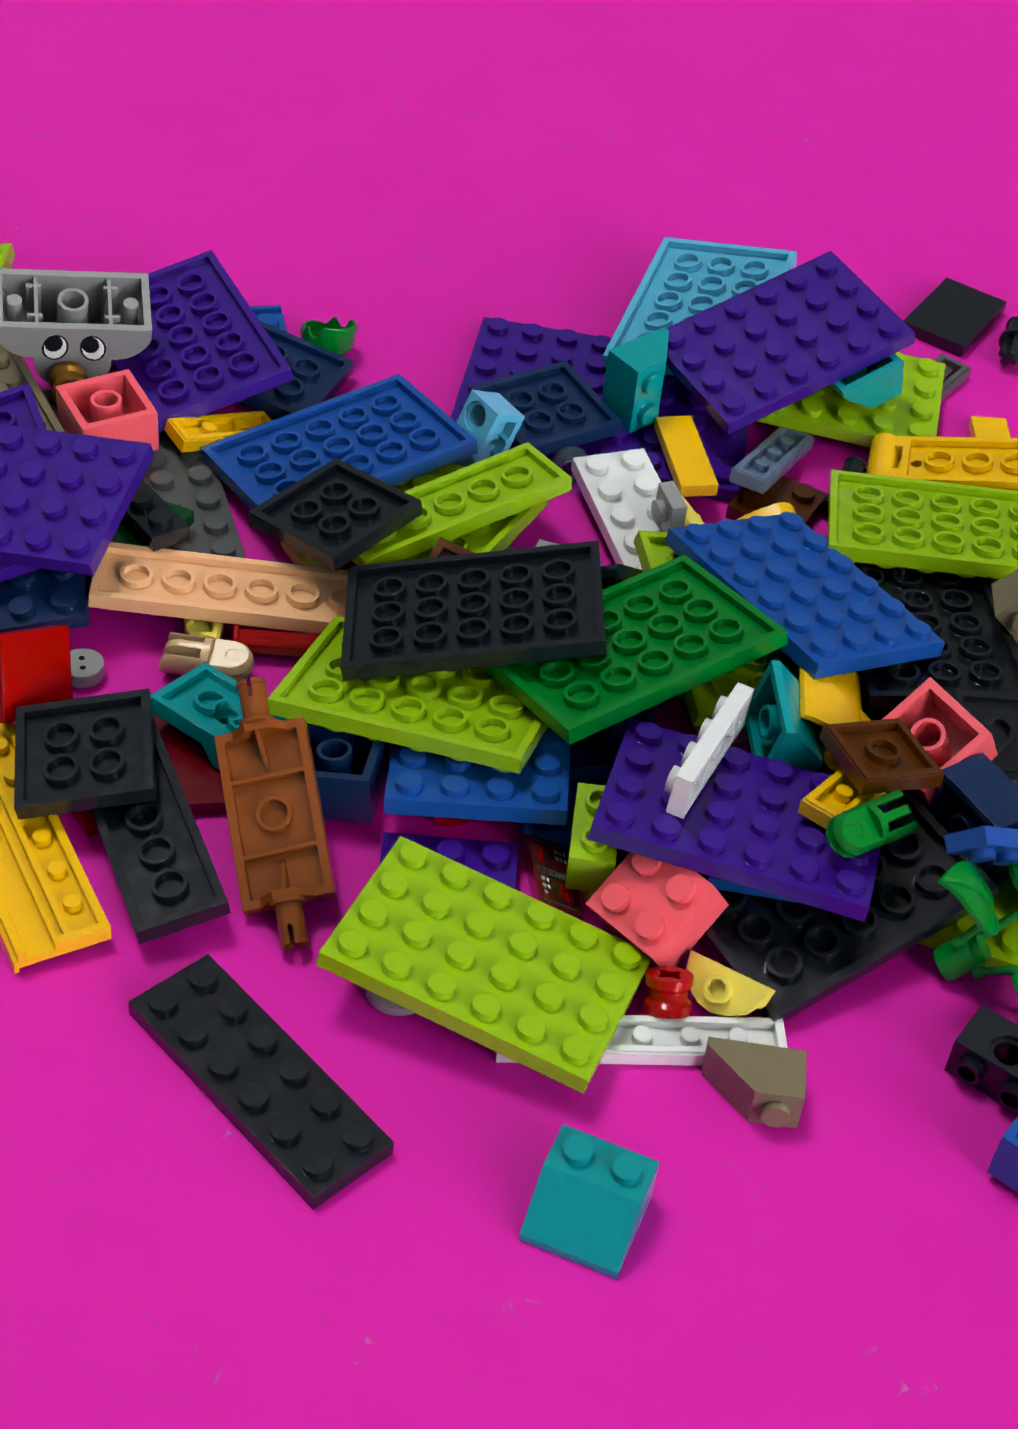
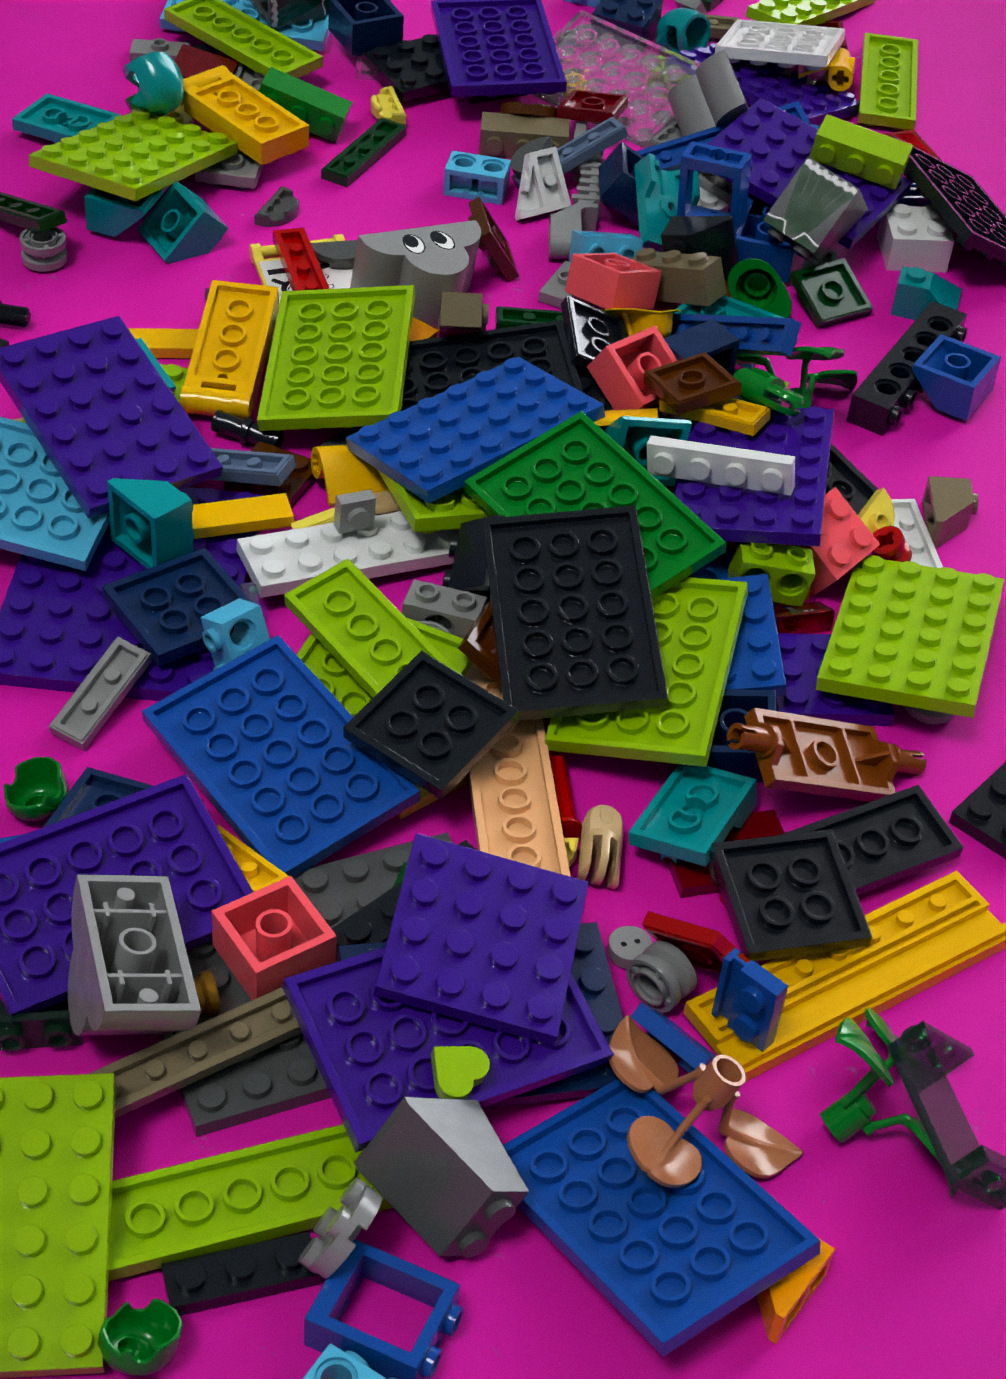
camera: 95 degrees left, 0 degrees up
none -> light grey tile [49,636,152,751]

